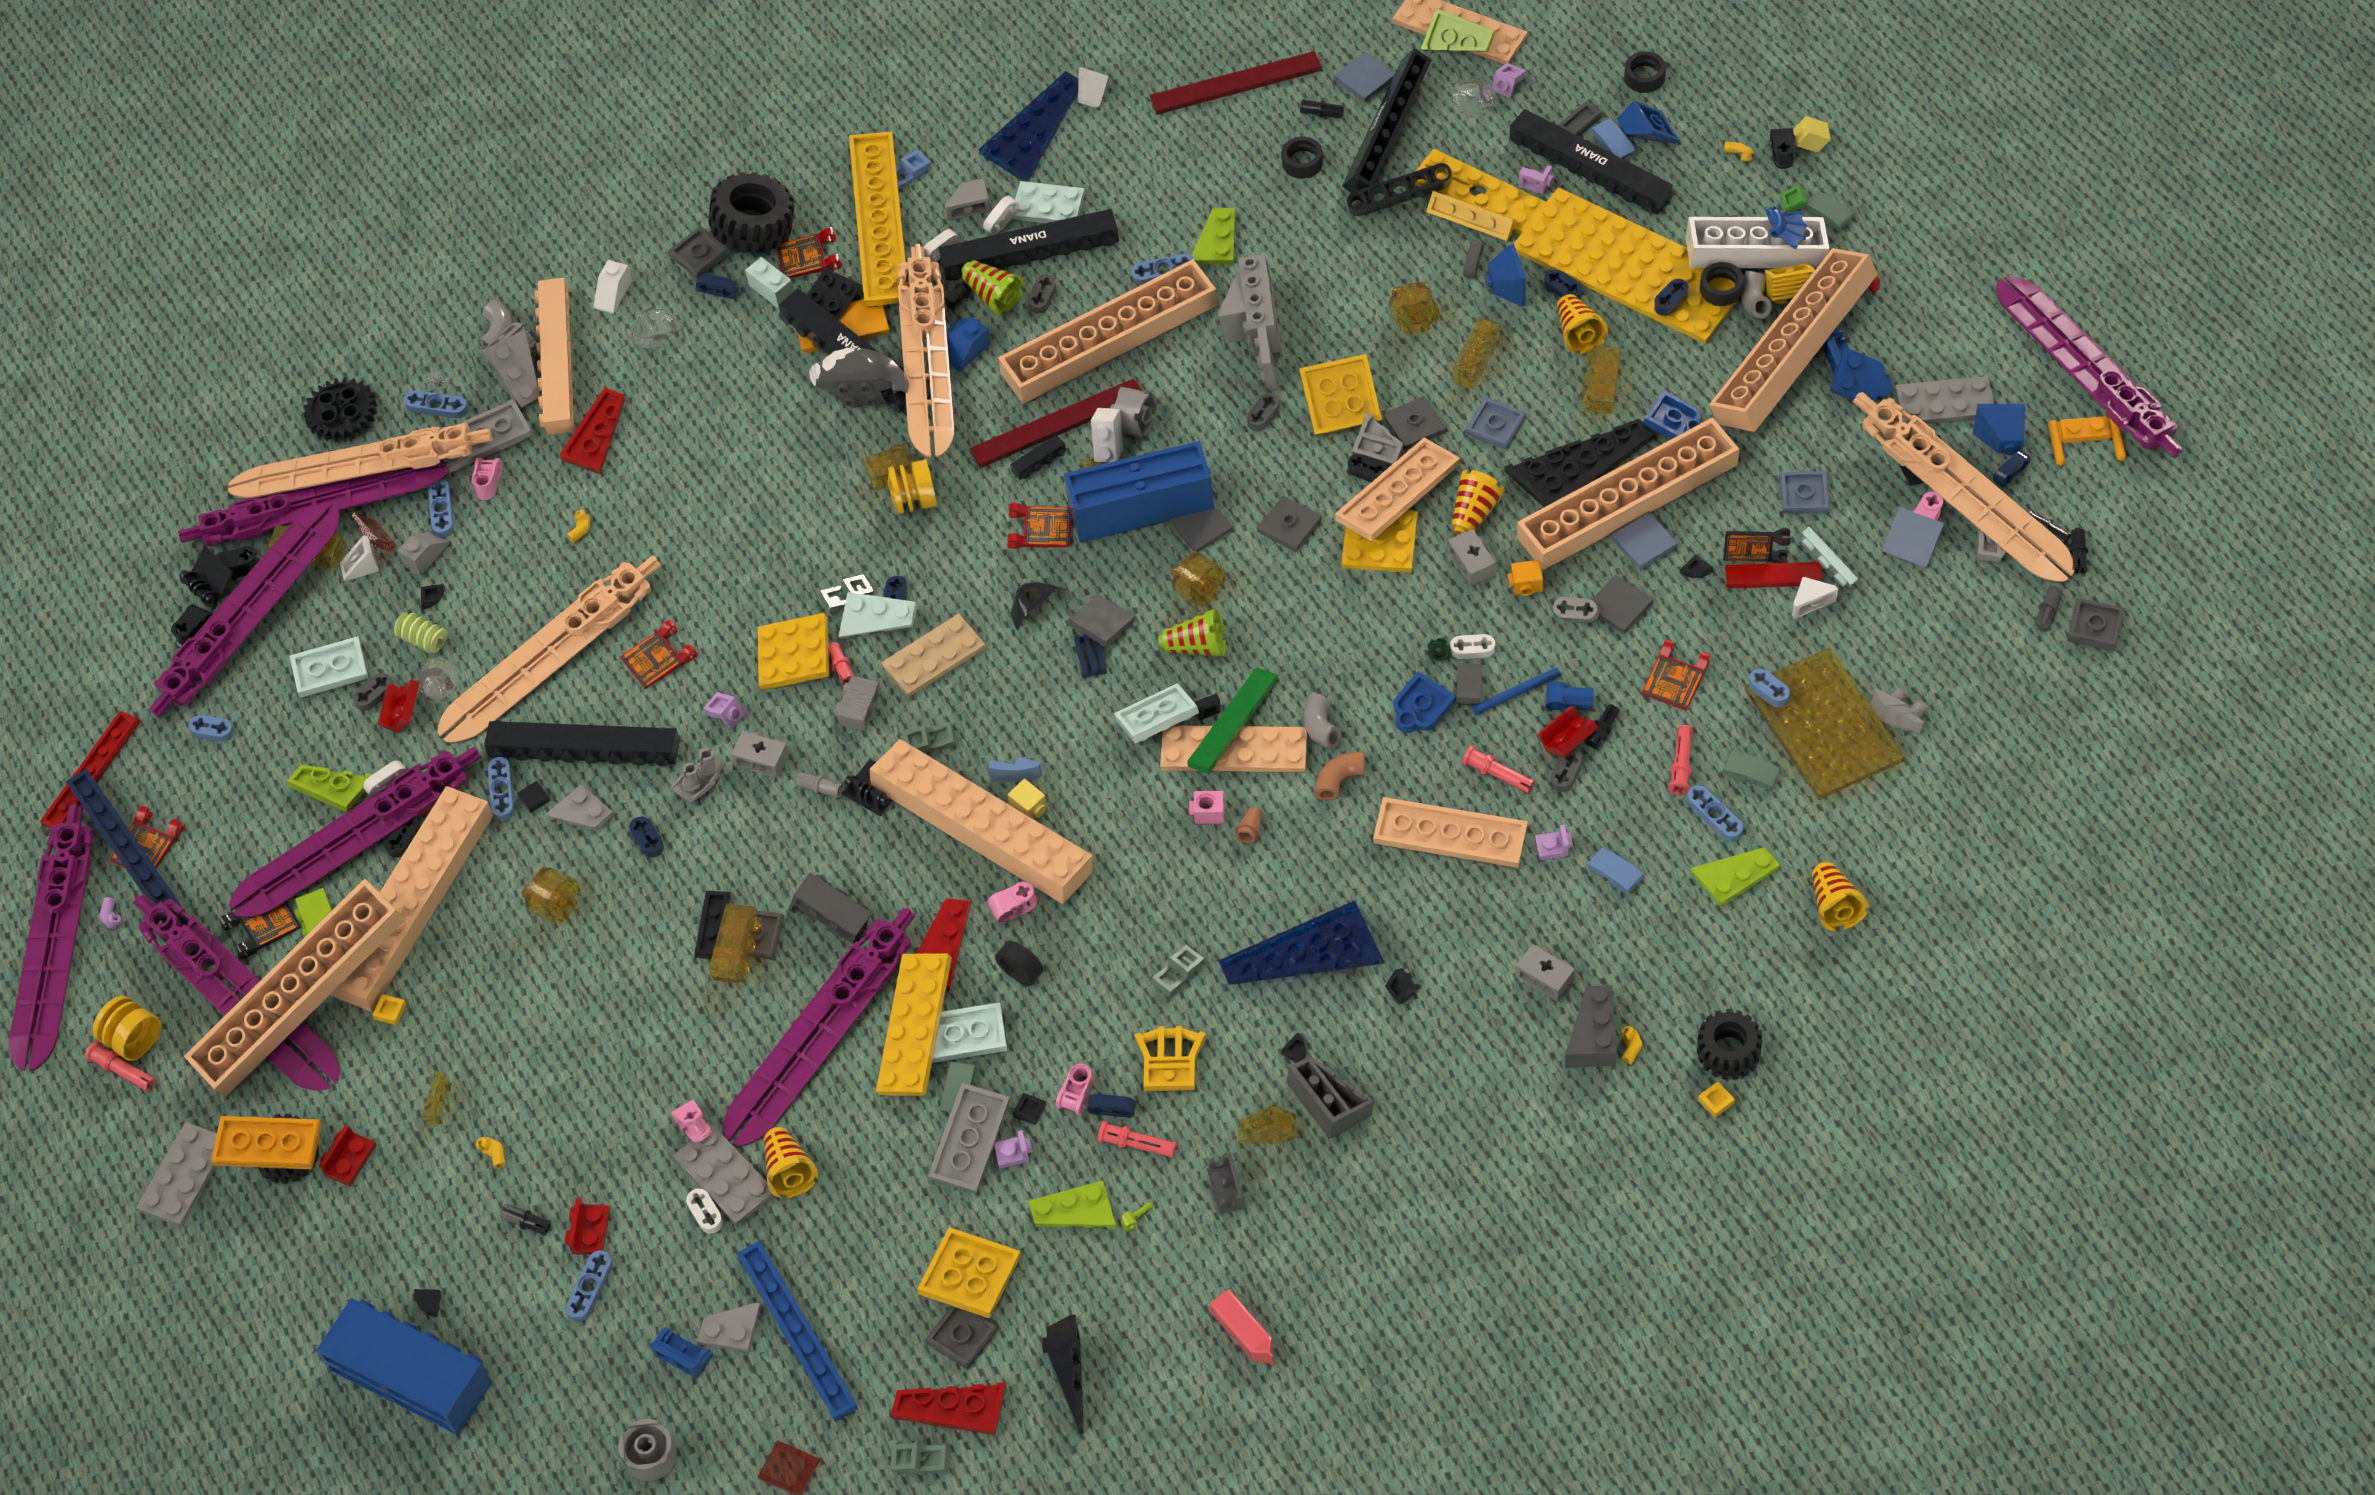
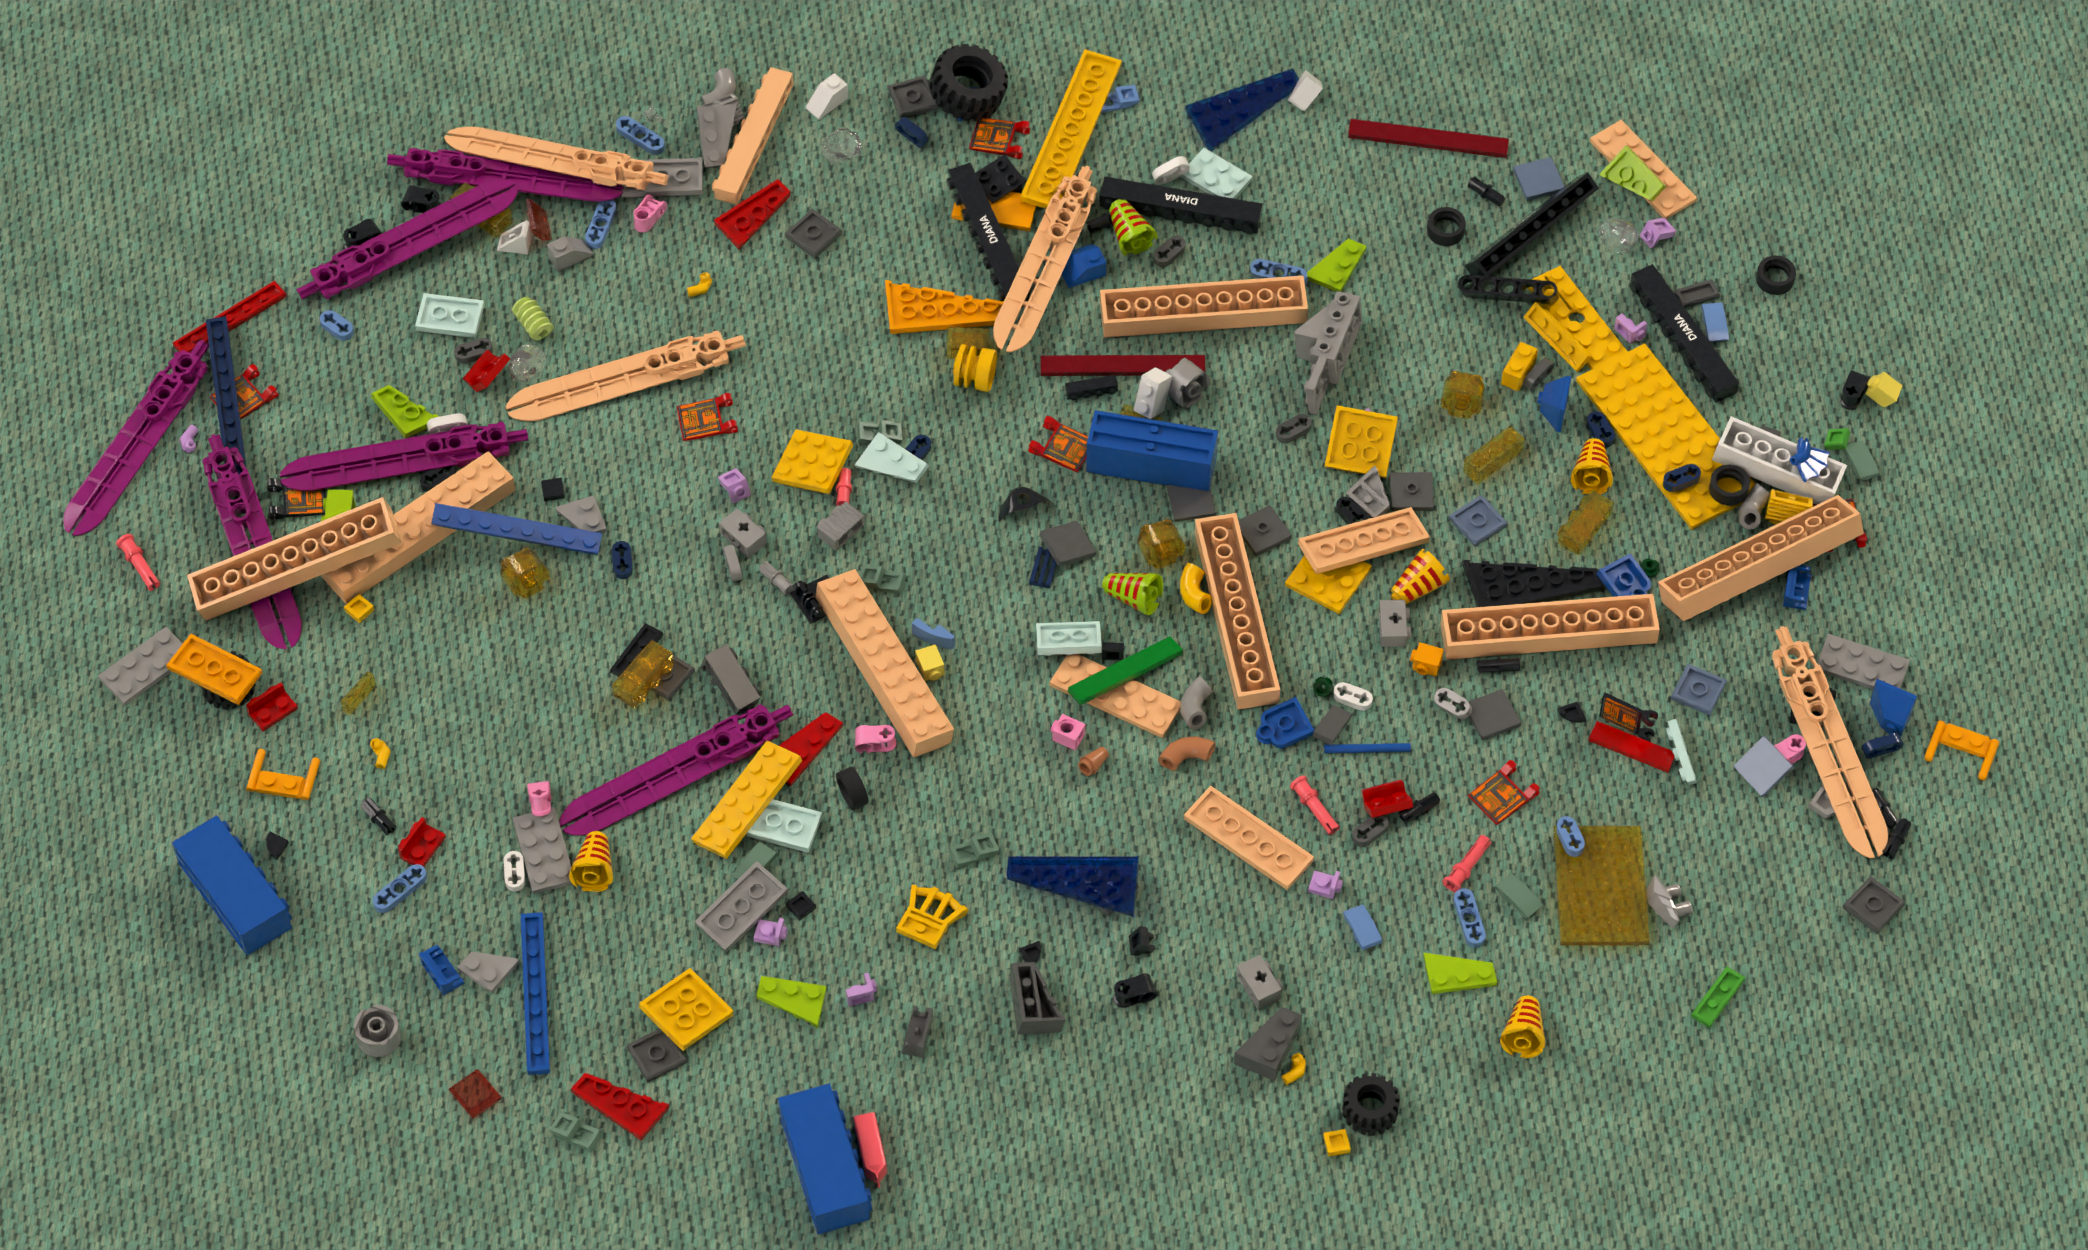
camera: 20 degrees right, 0 degrees up
yellow wheel [93,995,161,1061] -> none
black hinge [179,546,233,610] -> none
black gear [303,377,378,442] -> none
black tile [421,584,445,609] -> none
black brick [484,721,680,766] -> none
medium blue beam [488,757,515,821] -> none
light grey connector [670,748,725,803] -> none
light aqua brick [745,257,794,308] -> none
dark grey animal [809,348,909,407] -> none
tan plate [881,613,986,698] -> none
white beam [924,229,960,262] -> none
light grey slope [945,179,990,221] -> none
black wedge [1042,1315,1084,1434] -> none
bright pink piece [1055,1064,1094,1116] -> none
dark blue beam [1087,1094,1136,1118] -> none
coral pin [1098,1120,1177,1158] -> none
lime hand [1122,1202,1153,1232] -> none
clear yellow slope [1238,1104,1296,1144] -> none
blue piece [1545,681,1594,712] -> none
sand blue tile [1611,512,1678,570] -> none
blue slope [1617,100,1680,143] -> none
yellow arm [1724,142,1754,162] -> none
white slope [1792,577,1838,619] -> none
blue plate [1830,348,1892,401] -> none
magenta piece [1996,276,2183,458] -> none
dark grey axle [2035,586,2063,630] -> none
none -> light orange plate [246,749,320,800]
none -> blue plate [431,503,602,555]
none -> light grey beam [723,545,743,582]
none -> blue brick [778,1083,873,1235]
none -> dark grey plate [785,209,842,258]
none -> lavender bracket [846,973,877,1007]
none -> light orange wing [885,280,1004,334]
none -> black piece [1113,973,1158,1008]
none -> yellow cylinder [1180,563,1212,614]
none -> light nougat brick [1194,513,1280,710]
none -> black axle [1477,657,1520,674]
none -> yellow brick [1501,342,1538,391]
none -> dark green plate [1639,558,1660,578]
none -> bright green tile [1691,966,1745,1028]

